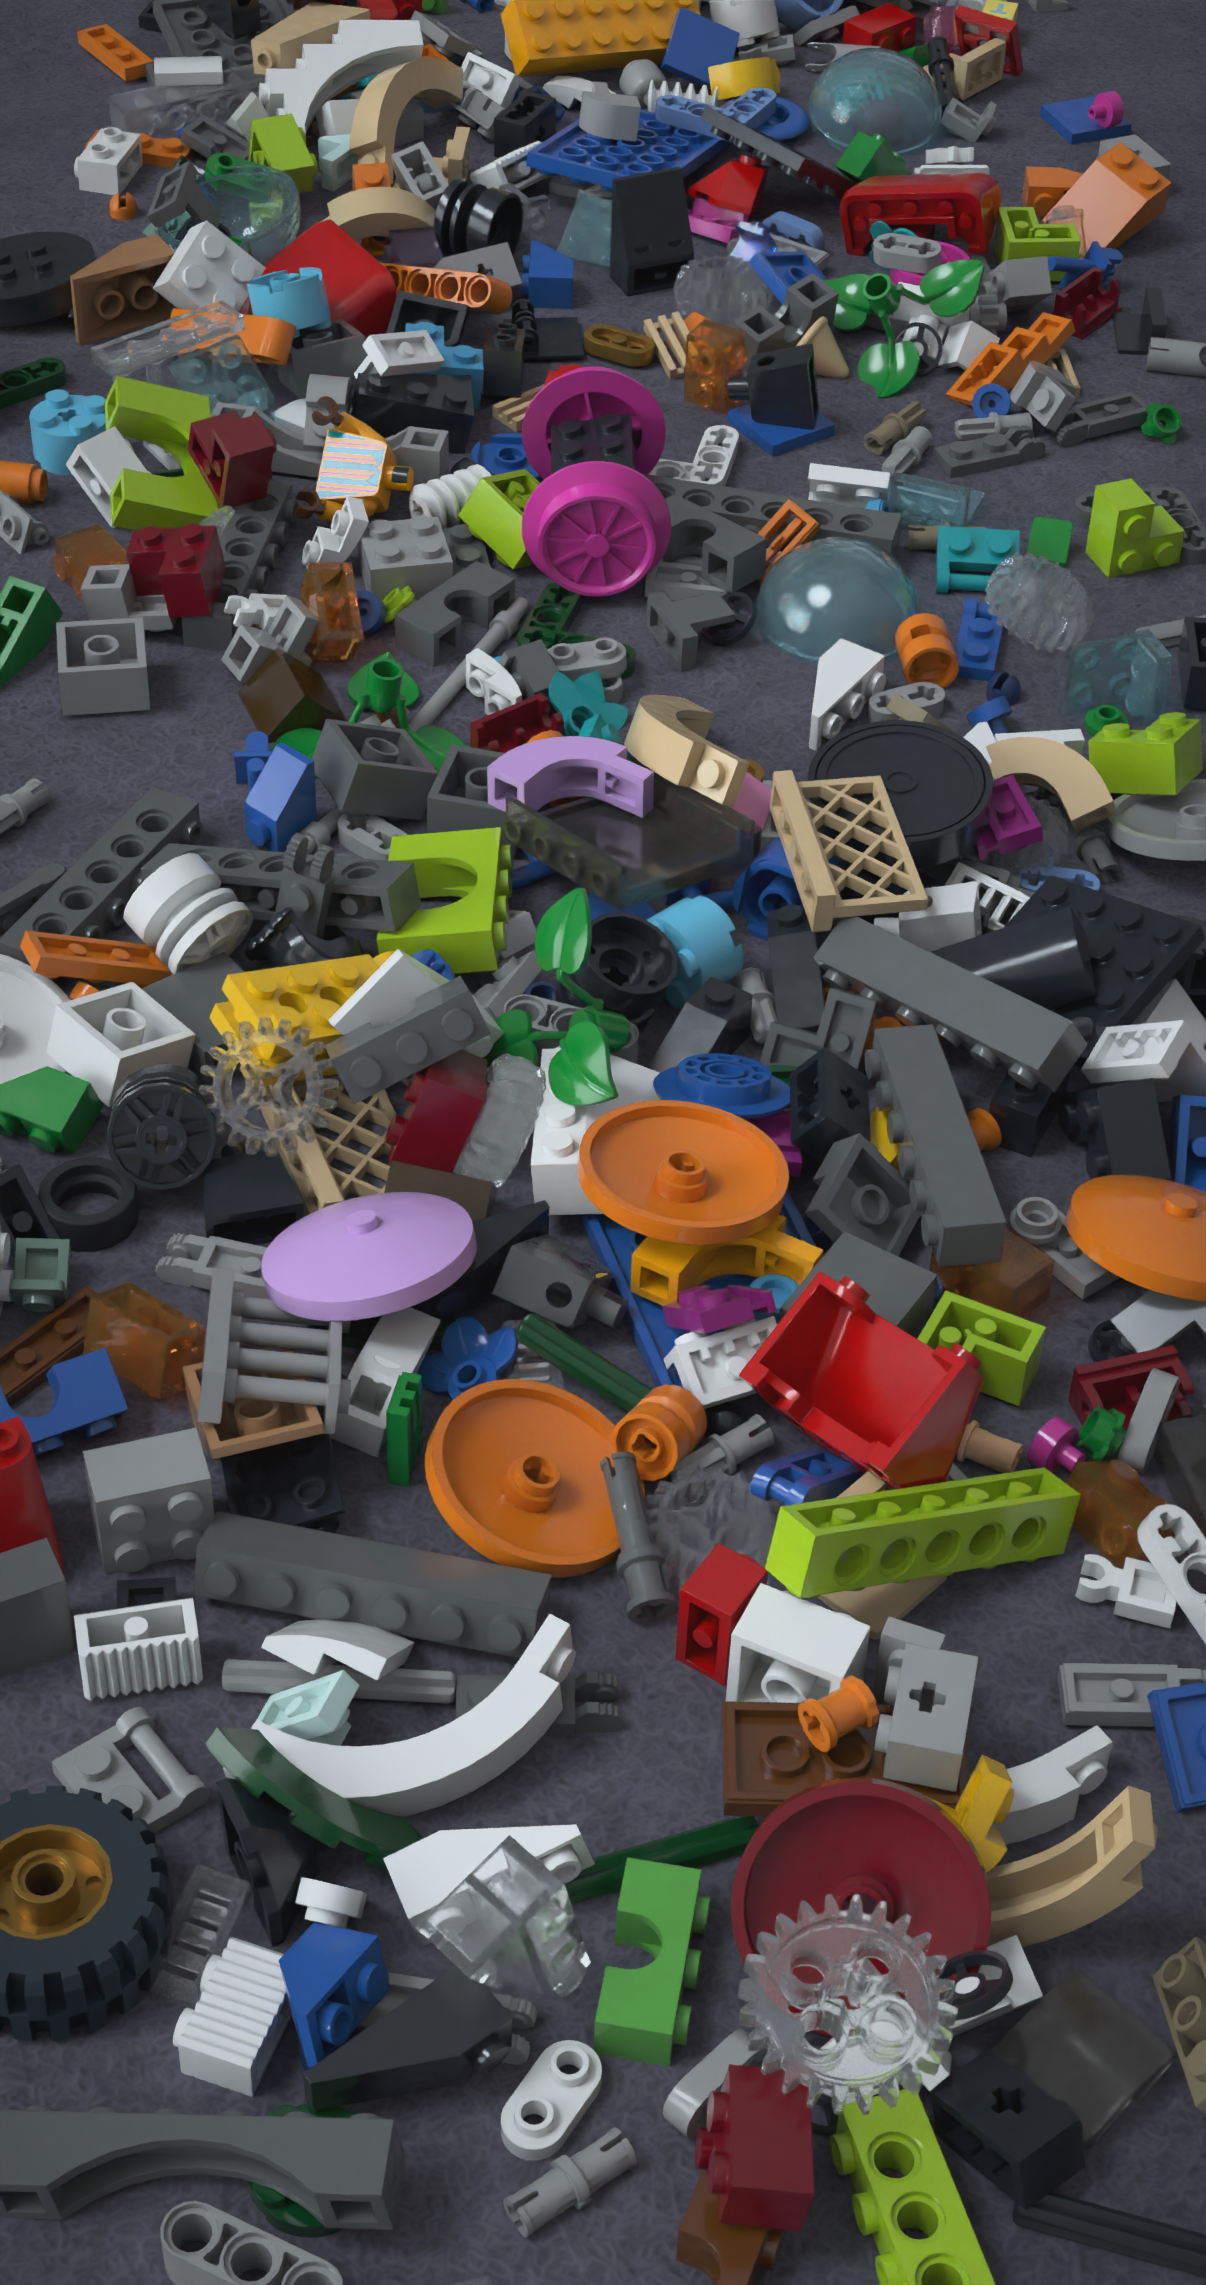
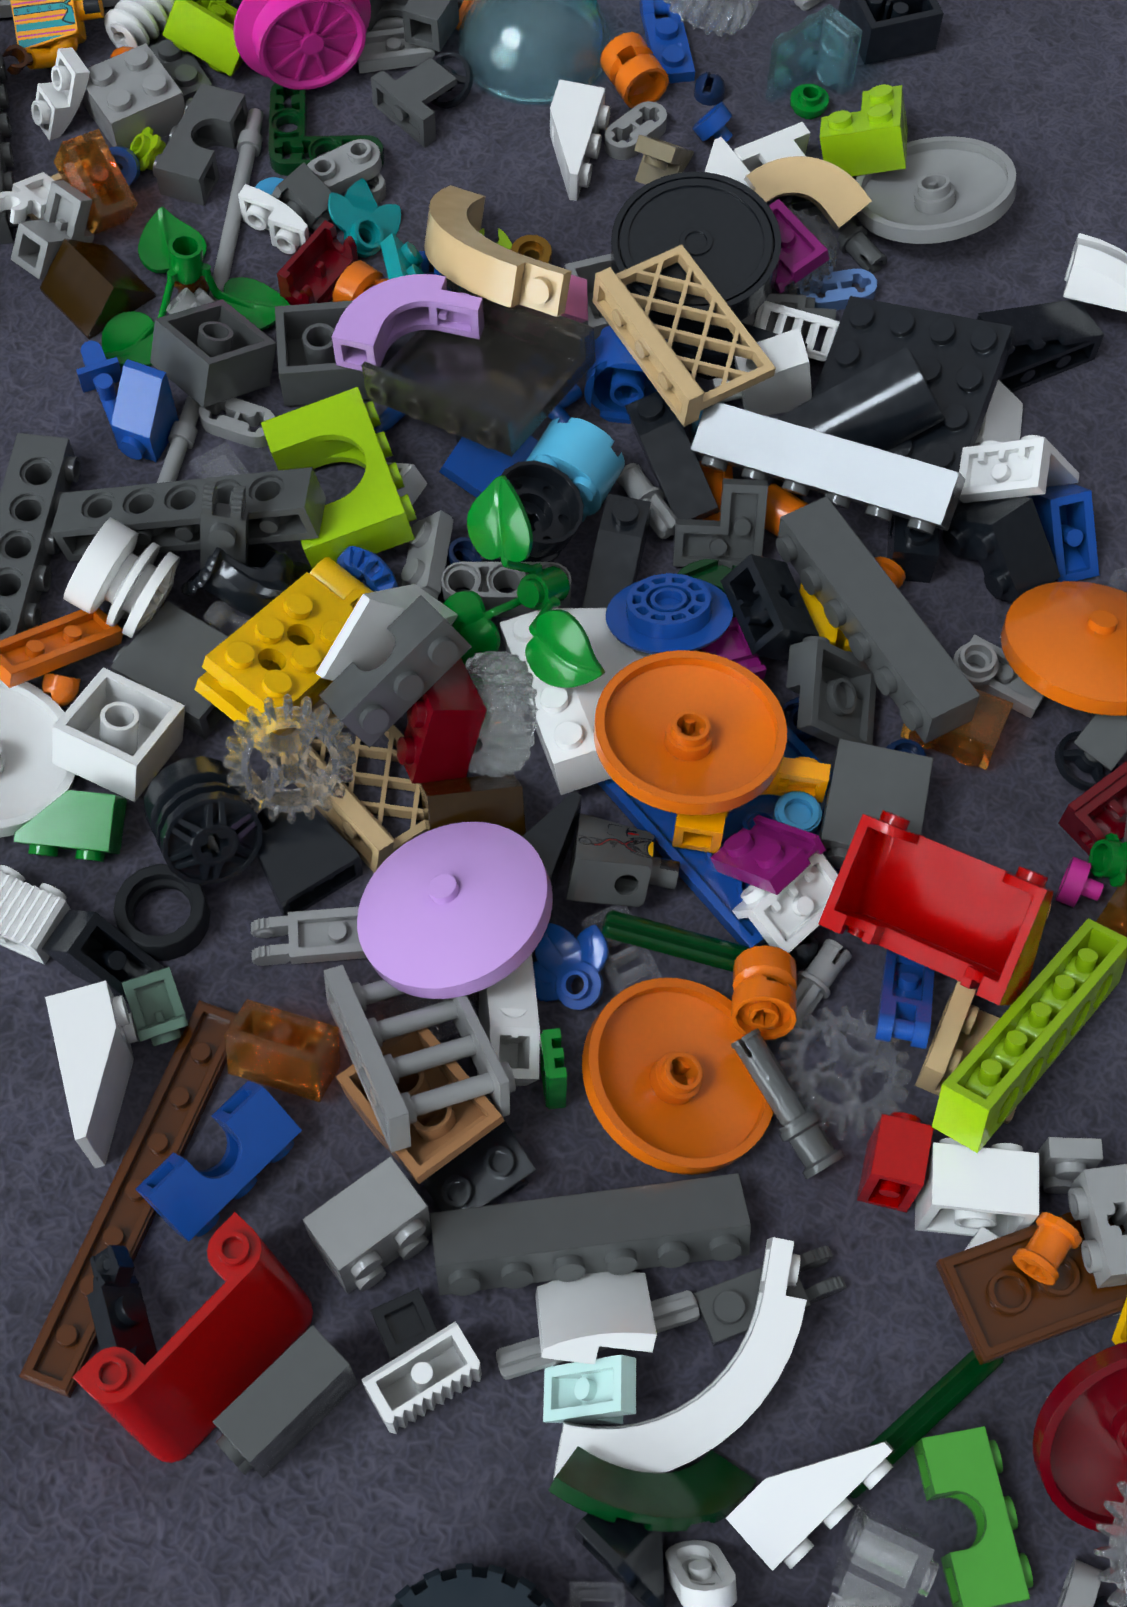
camera: 20 degrees left, 20 degrees up
light grey plate [52,1707,210,1833] -> none
lime brick [918,1290,1046,1406] -> none

